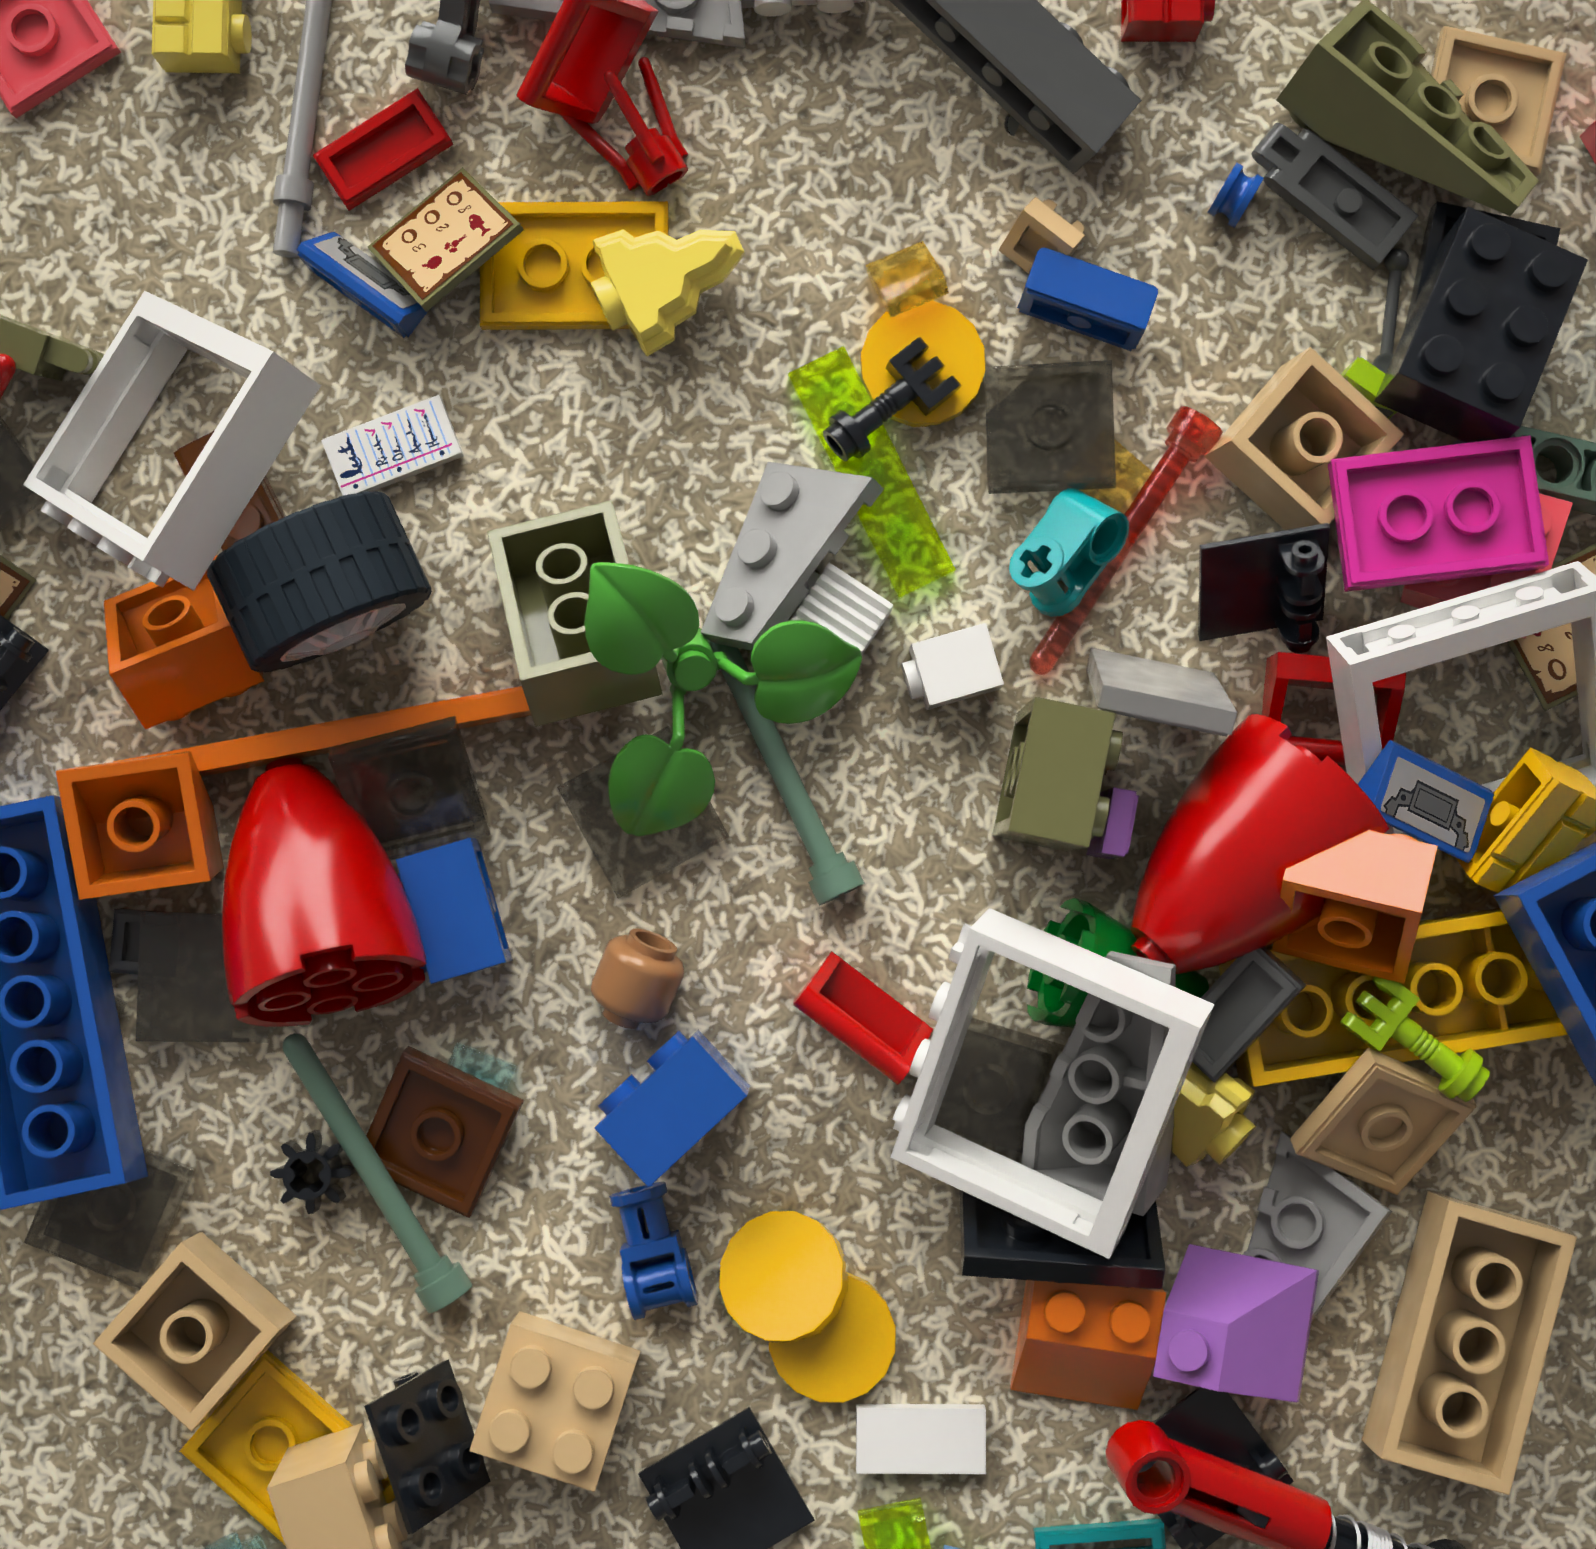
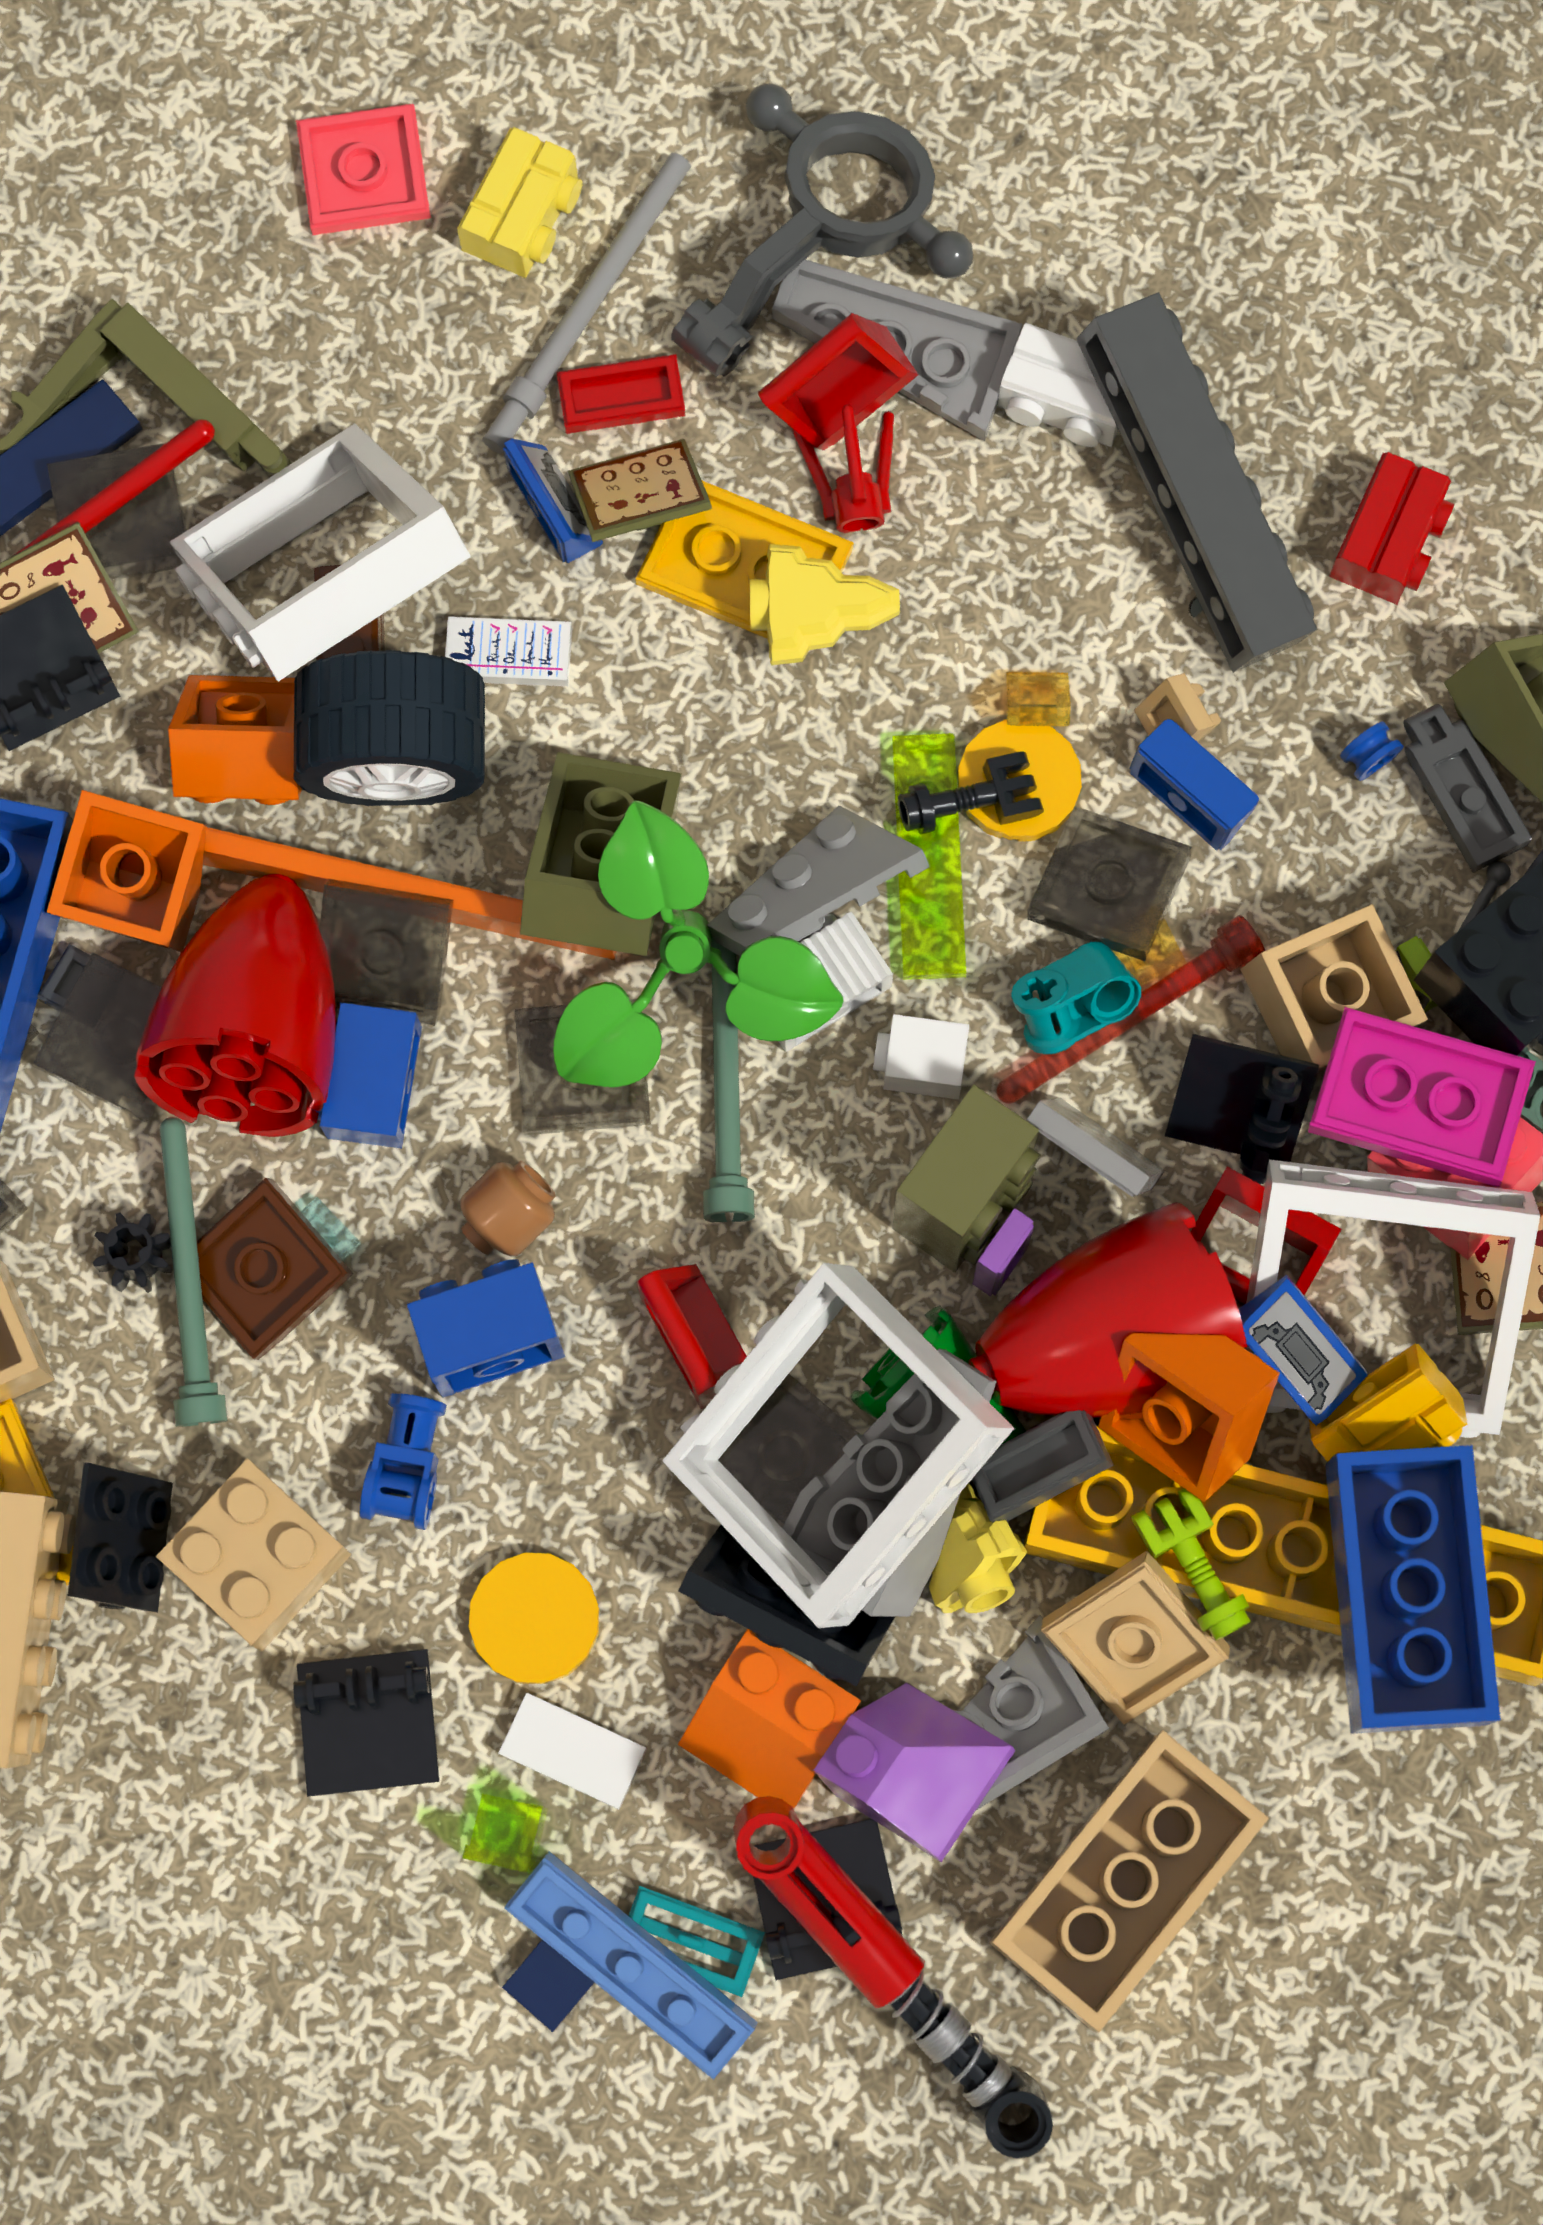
camera: 25 degrees right, 10 degrees down
yellow tile [719,1211,848,1343] -> none

